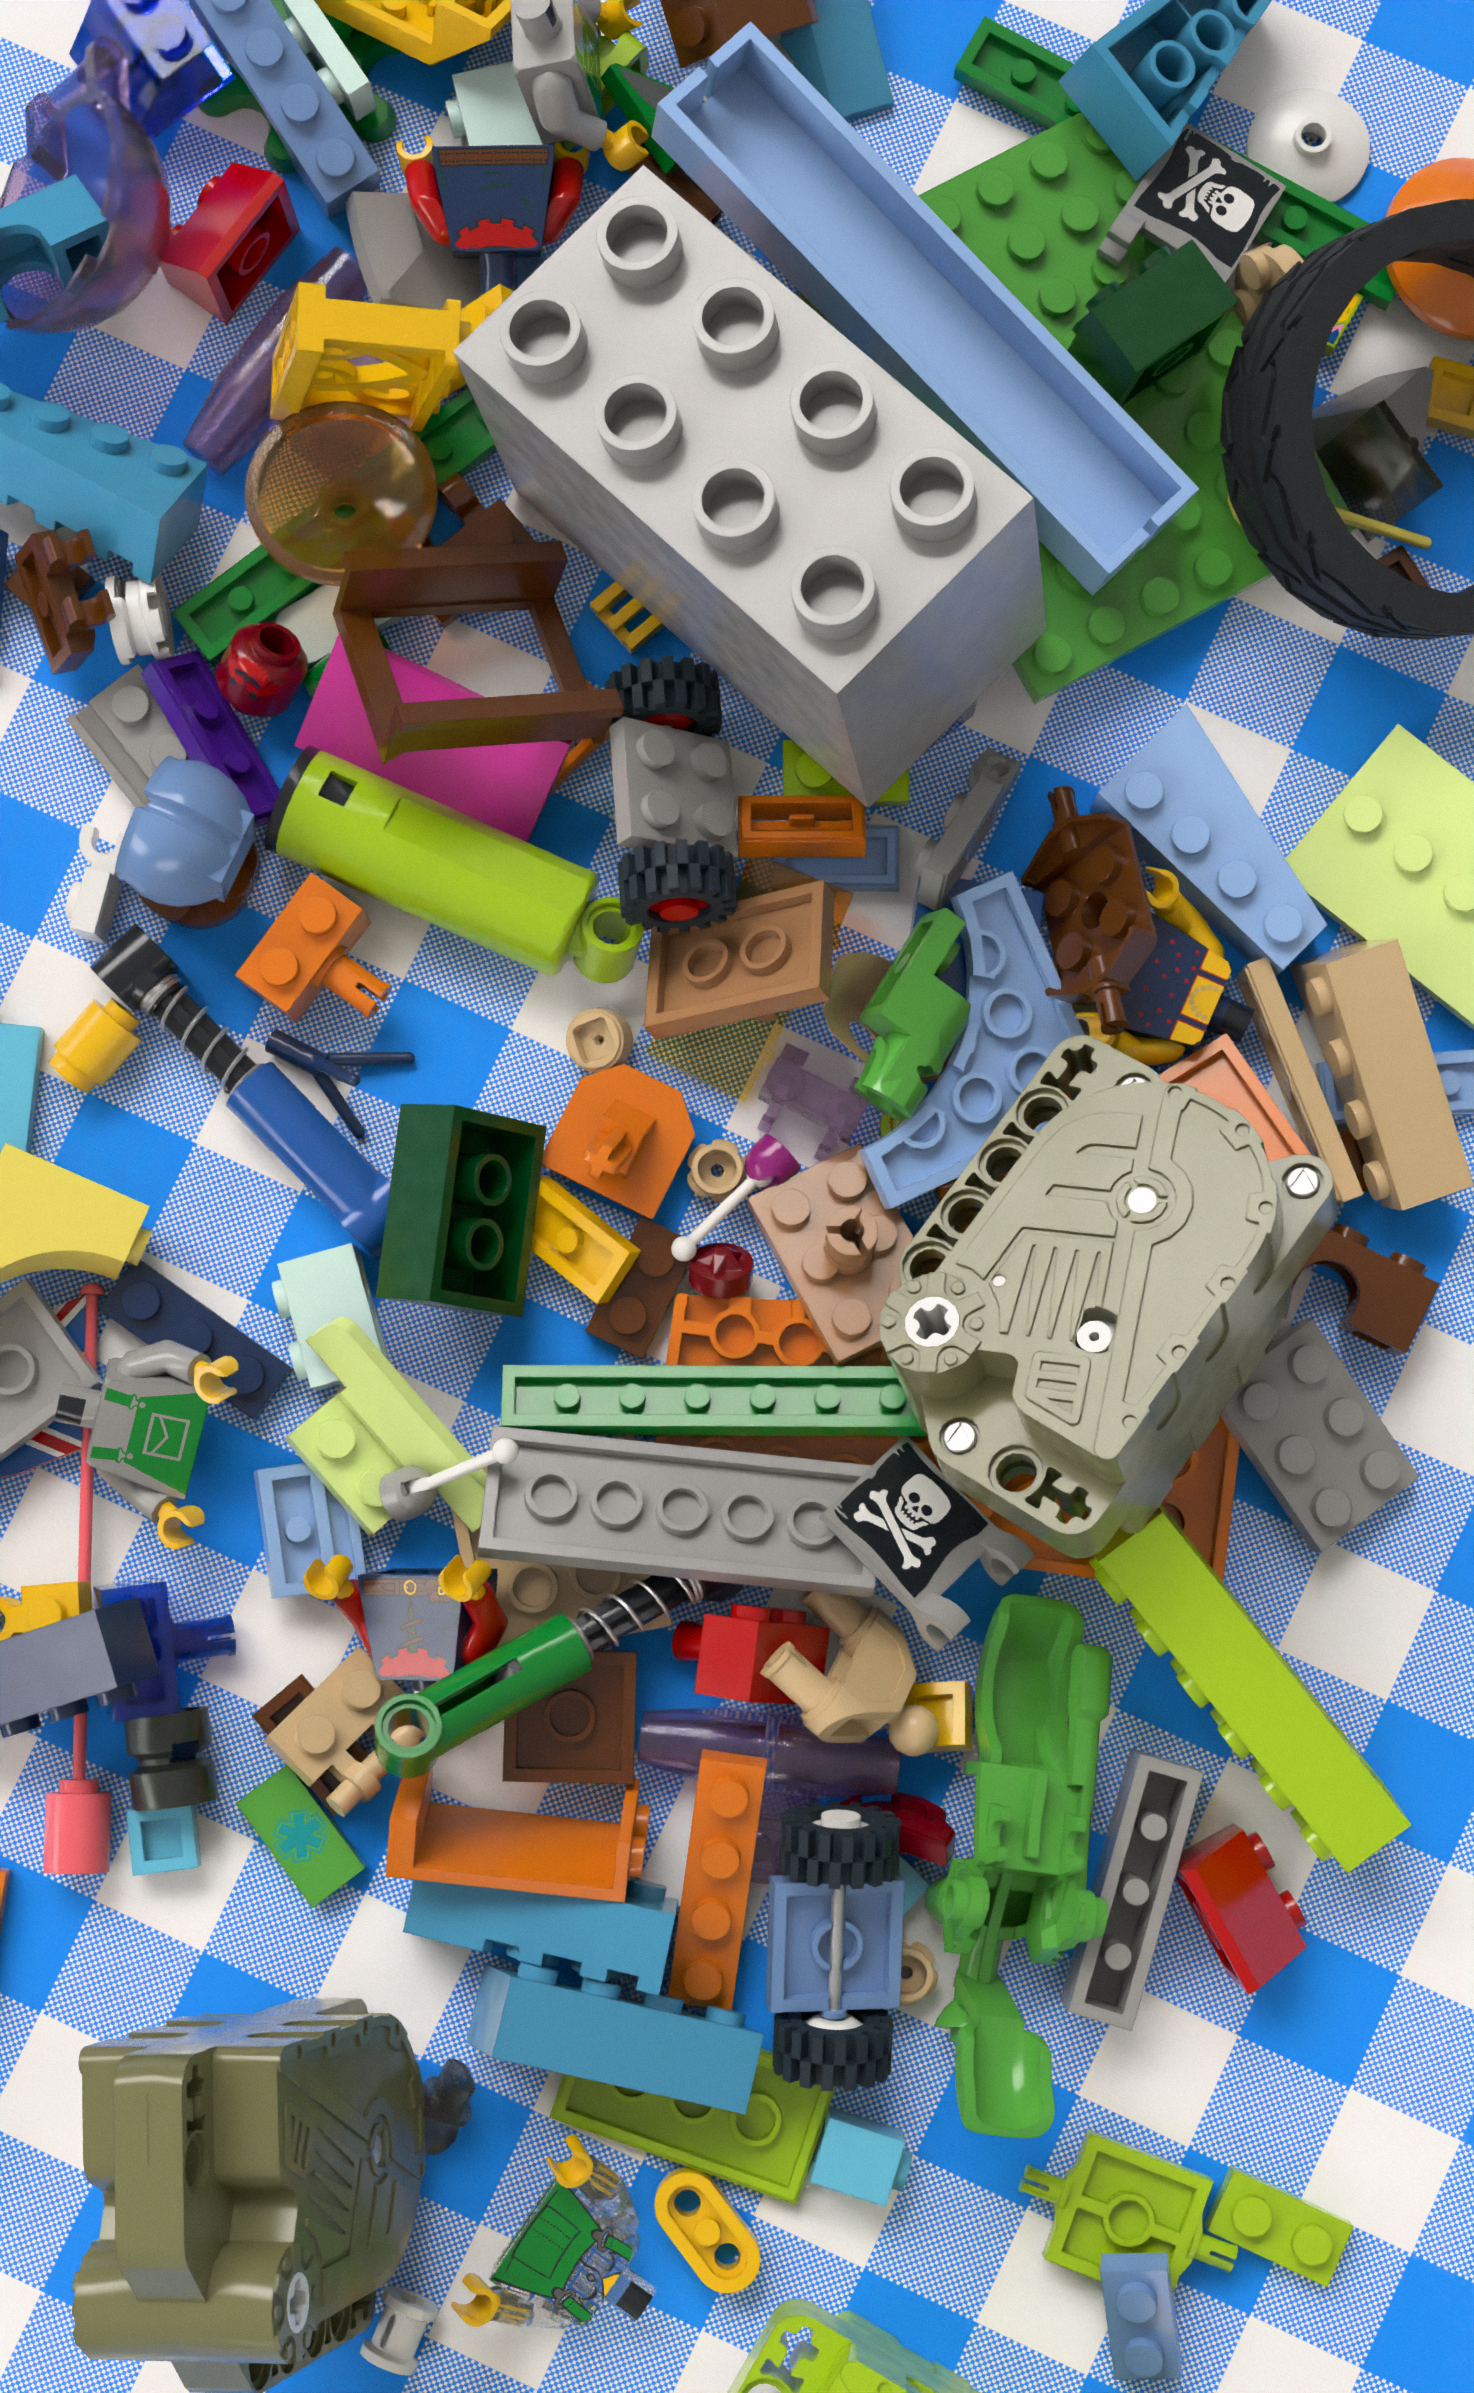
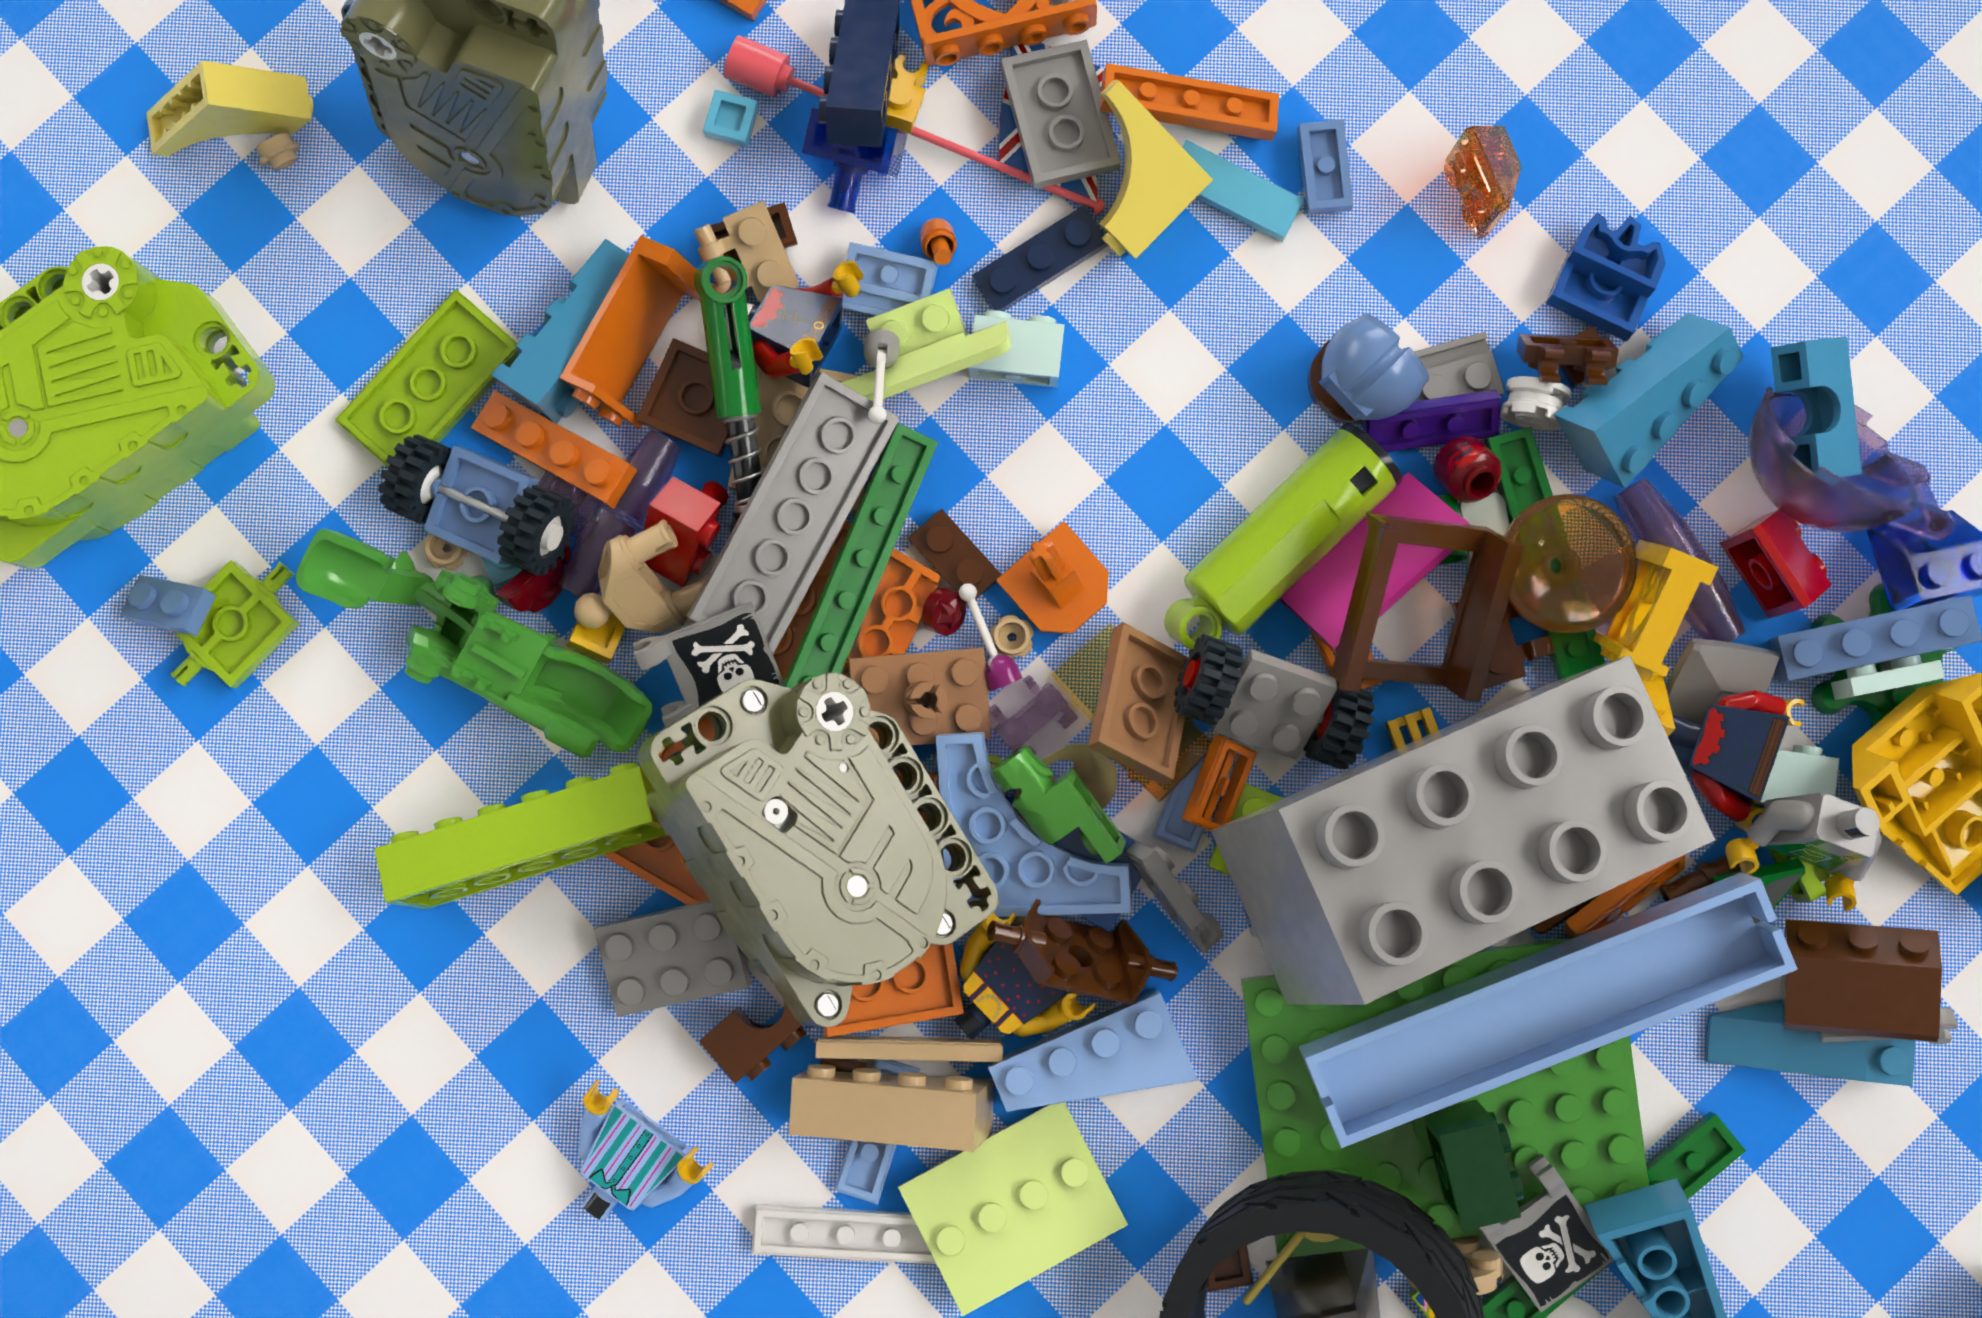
camera: 115 degrees right, 0 degrees up
yellow brick [48,998,142,1094] -> none
torso [54,1339,238,1549] -> none
white plate [65,823,125,944] -> none
piece [90,923,391,1260] -> none
pearl dark grey wheel [123,1706,219,1811] -> none
orange brick [235,872,392,1023] -> none
bright green tile [235,1764,367,1908] -> none
dark blue plant [265,1029,415,1139] -> none
white bush [360,2286,439,2376] -> none
dark green brick [376,1104,547,1317] -> none
clear smoke piece [423,2059,476,2155] -> none
torso [451,2134,657,2329] -> none
dark azure wedge [466,1962,764,2114] -> none
yellow plate [531,1175,641,1304] -> none
tan tile [566,1008,633,1072] -> none
yellow plate [654,2167,760,2294] -> none
medium azure brick [808,2106,913,2207] -> none
light grey brick [1060,1748,1204,2031] -> none
red slope [1175,1823,1307,1995] -> none
lime plate [1204,2165,1354,2287] -> none
none -> orange cylinder [919,218,957,265]

